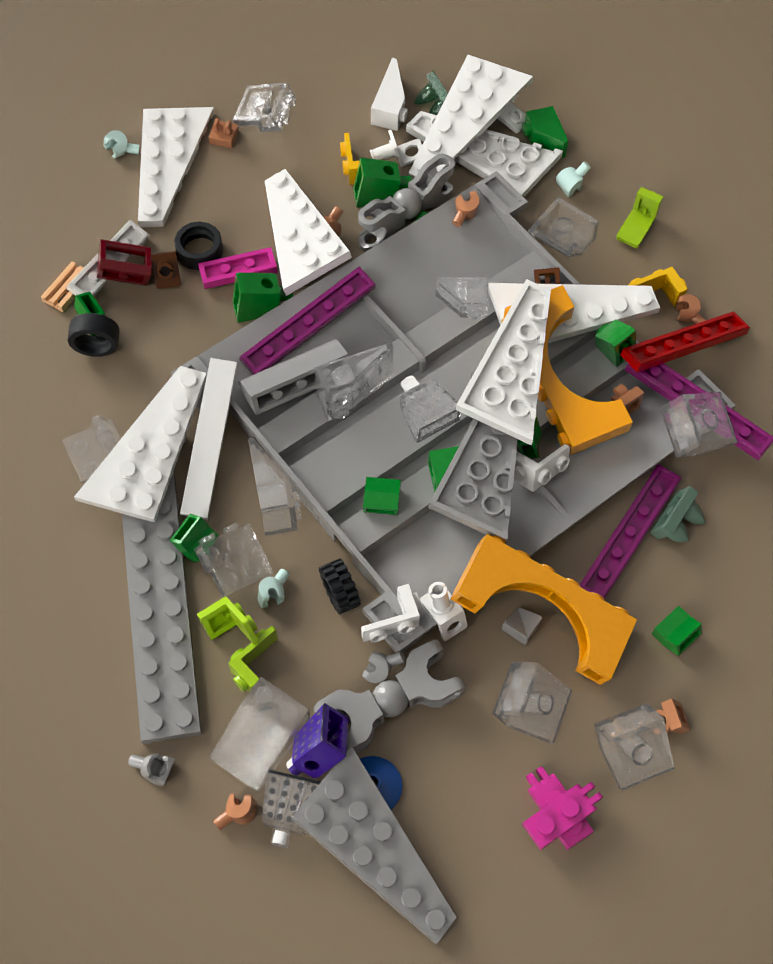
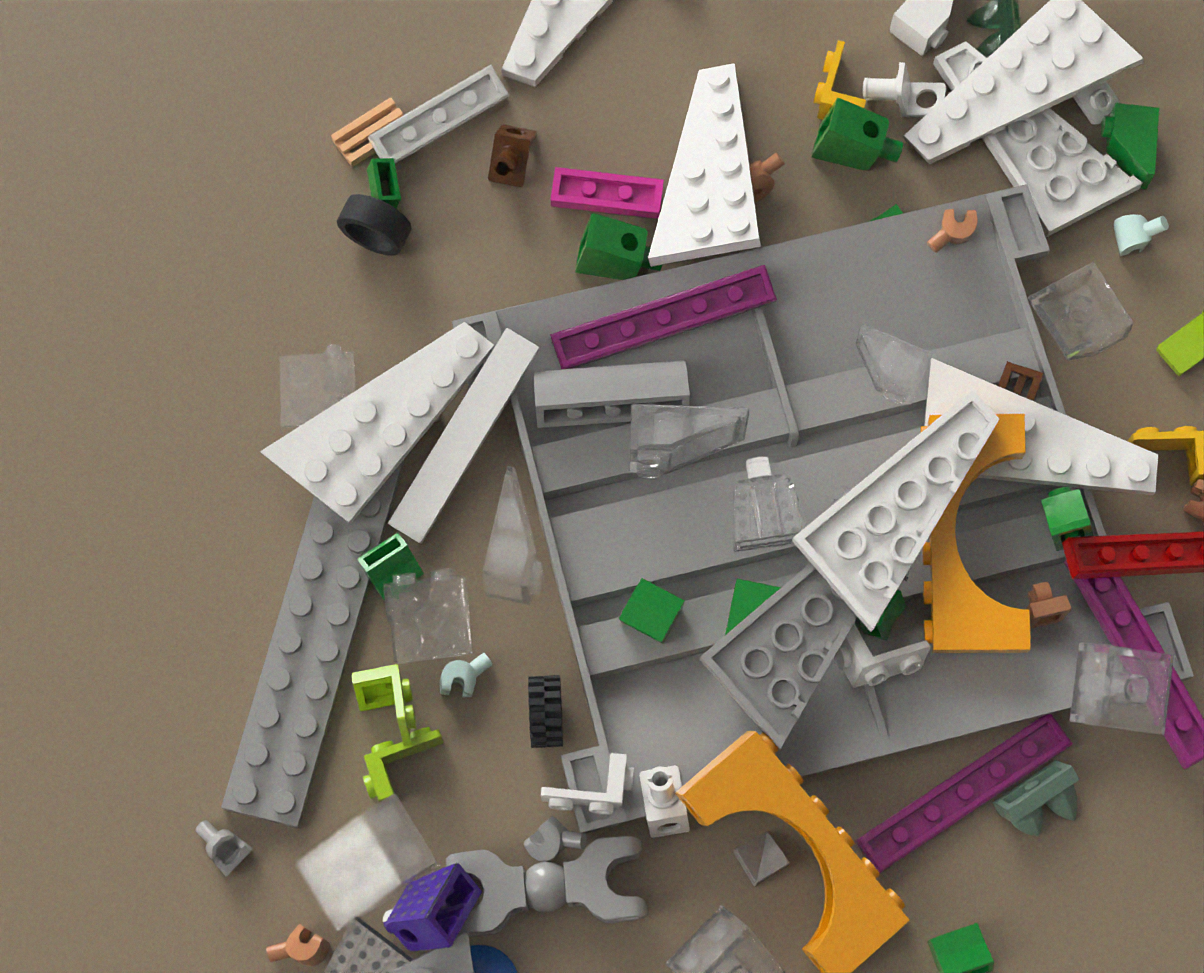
camera: 25 degrees right, 10 degrees up
dark red tile [96,239,152,286] -> none
black tyre [174,221,223,270] -> none
light grey piece [358,153,455,252] -> none

